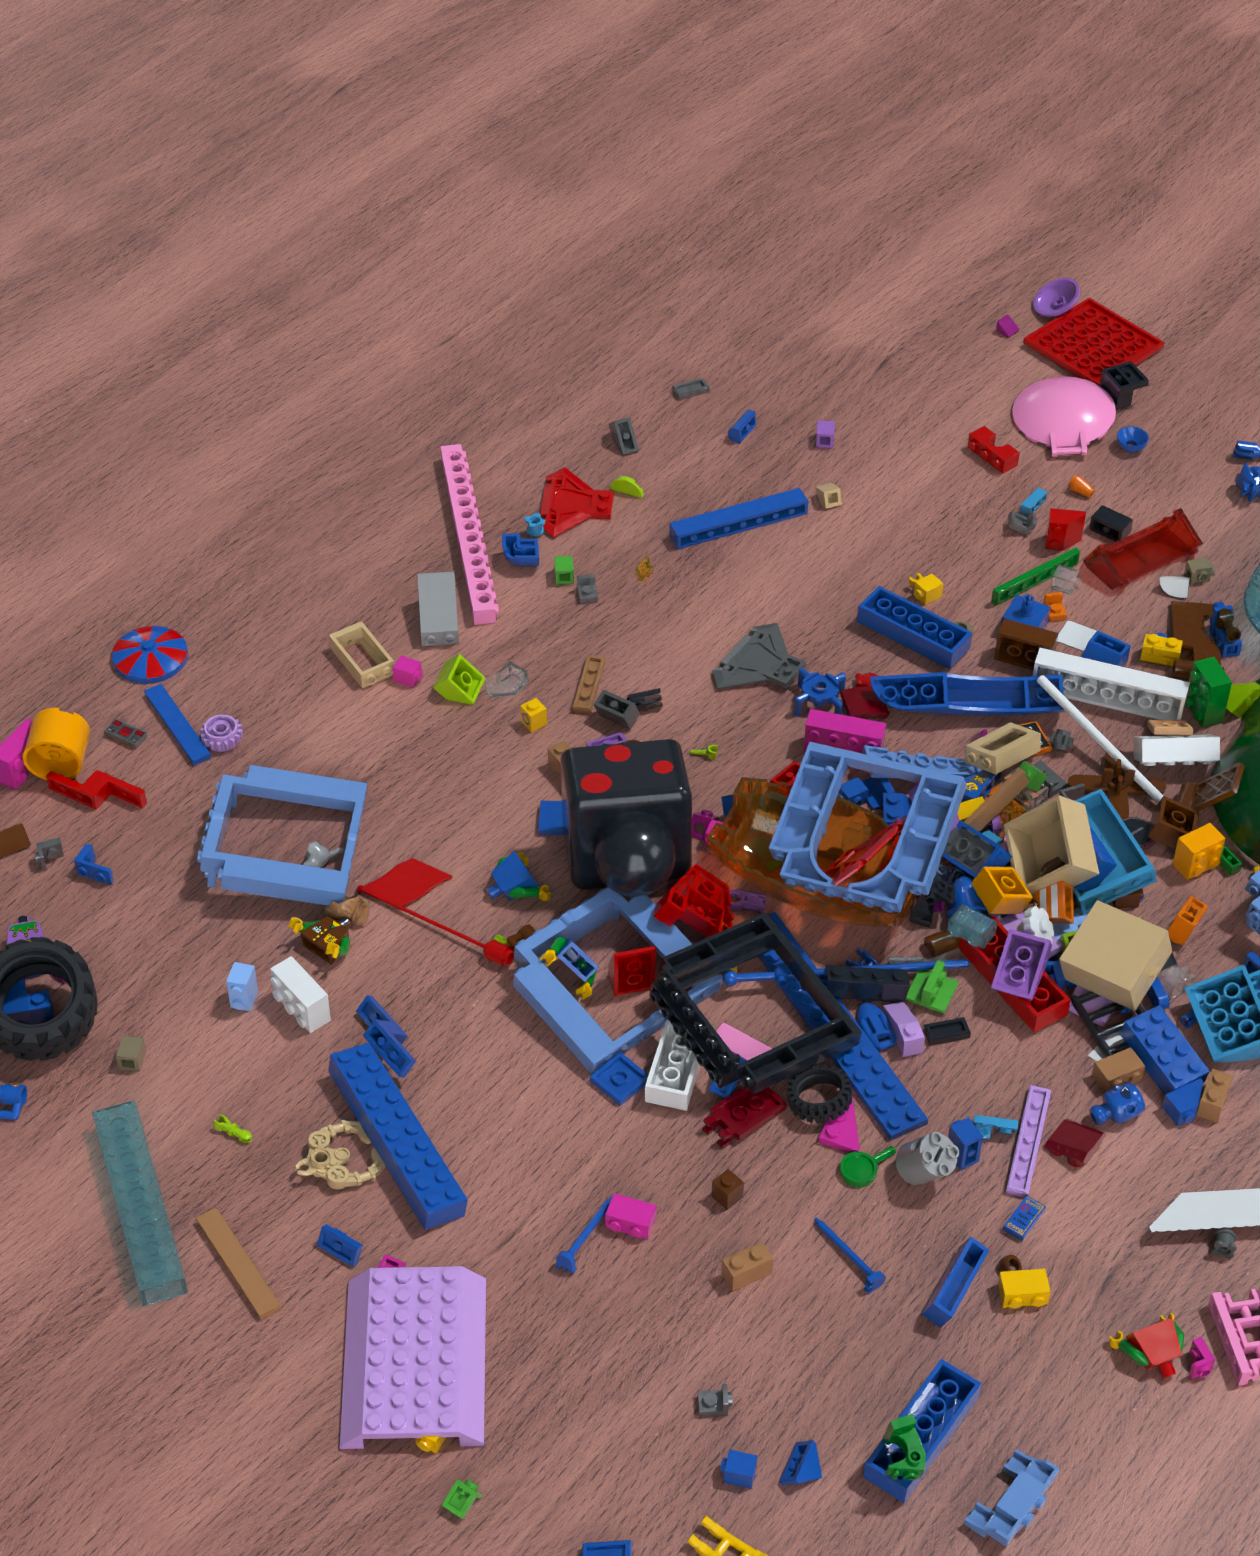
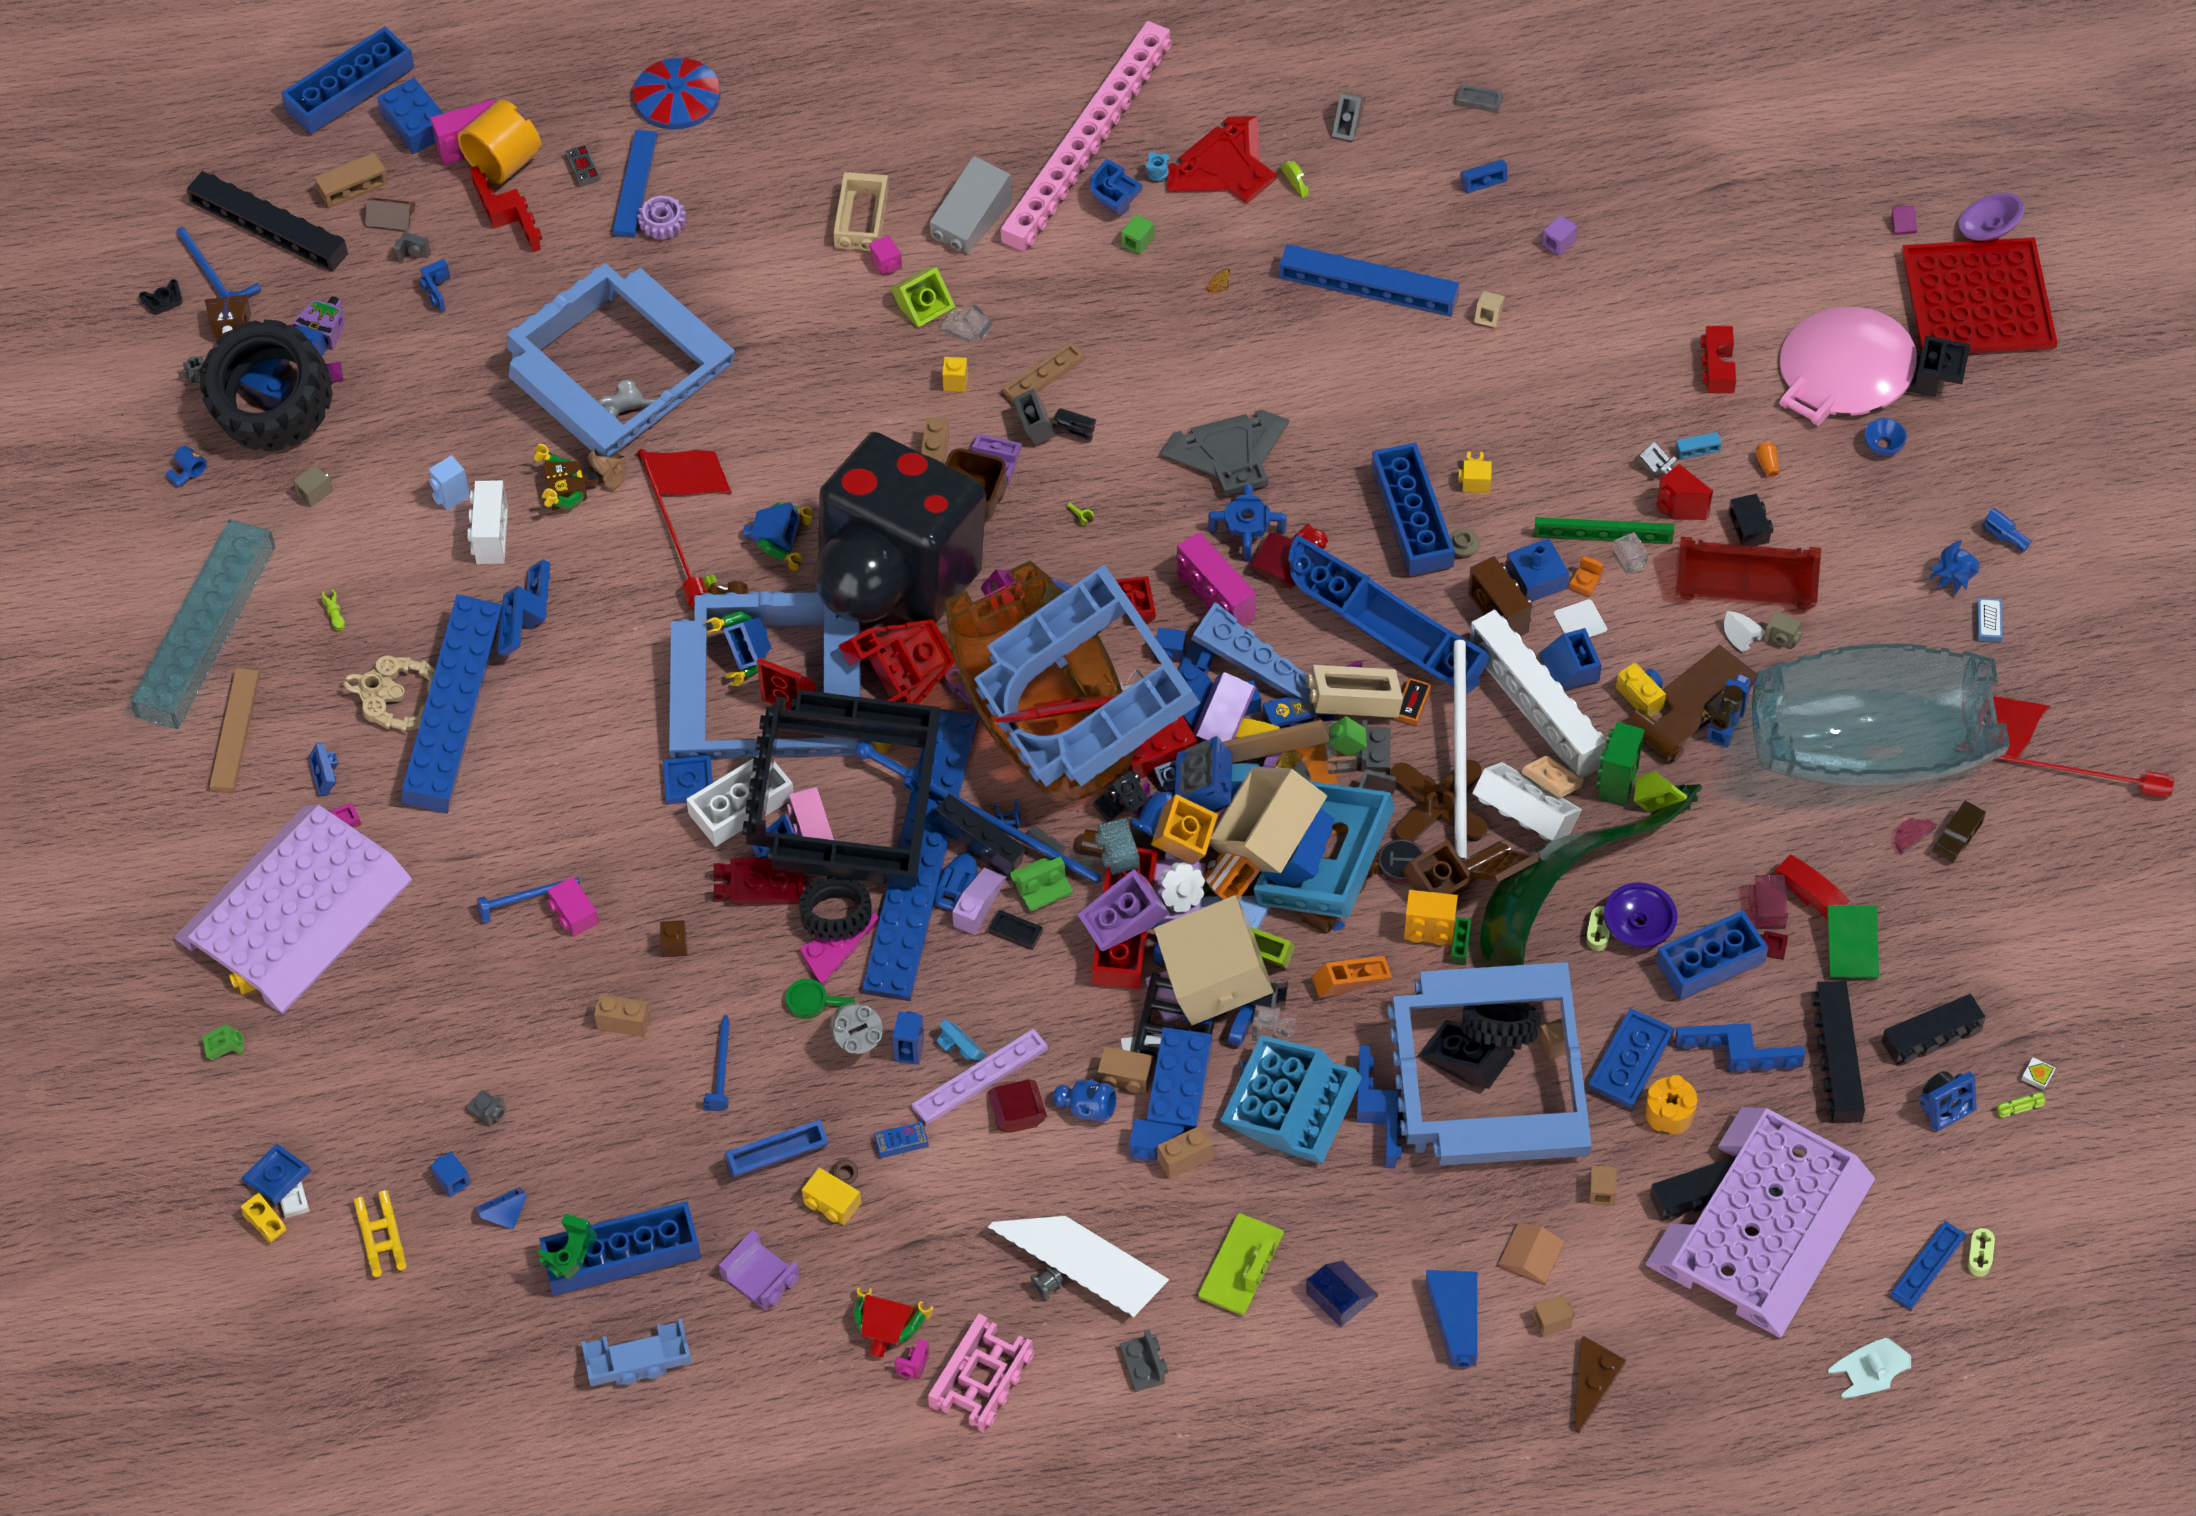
camera: 40 degrees right, 10 degrees up
flat silver bracket [577,574,598,604] -> none
dark grey gear [1049,729,1074,751] -> none
none -> medium lavender panel [719,1230,800,1311]

